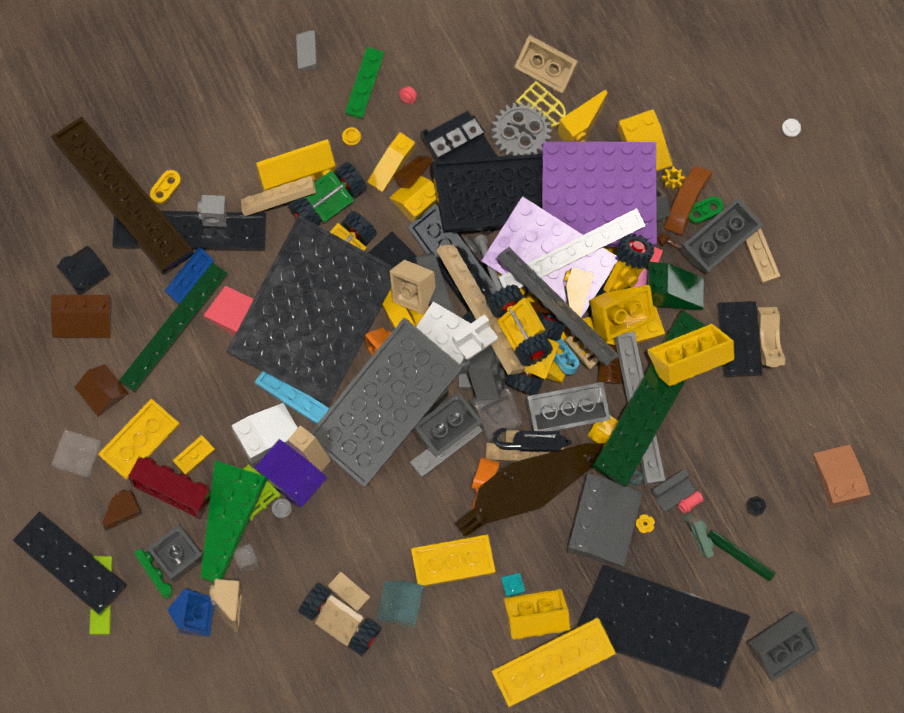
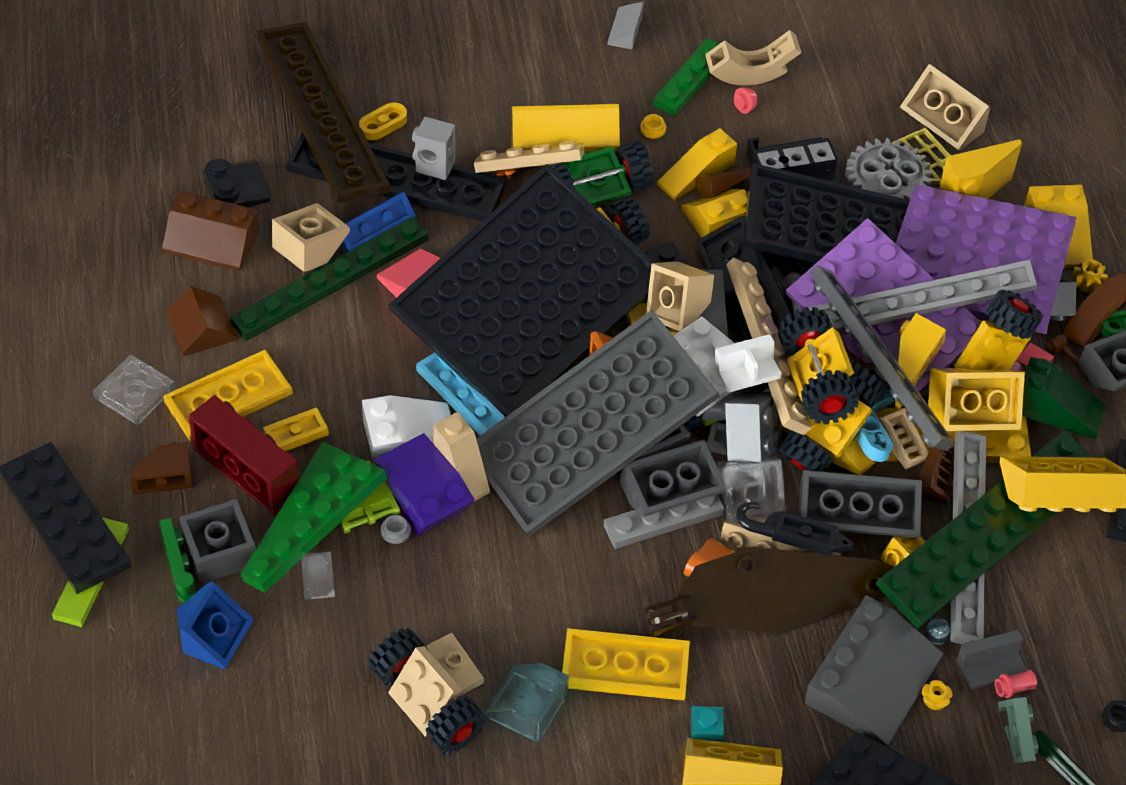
camera: 20 degrees right, 20 degrees down
tan slope [210,579,242,632] -> none
none -> tan slope [272,203,350,272]
none -> tan arch [705,30,801,85]

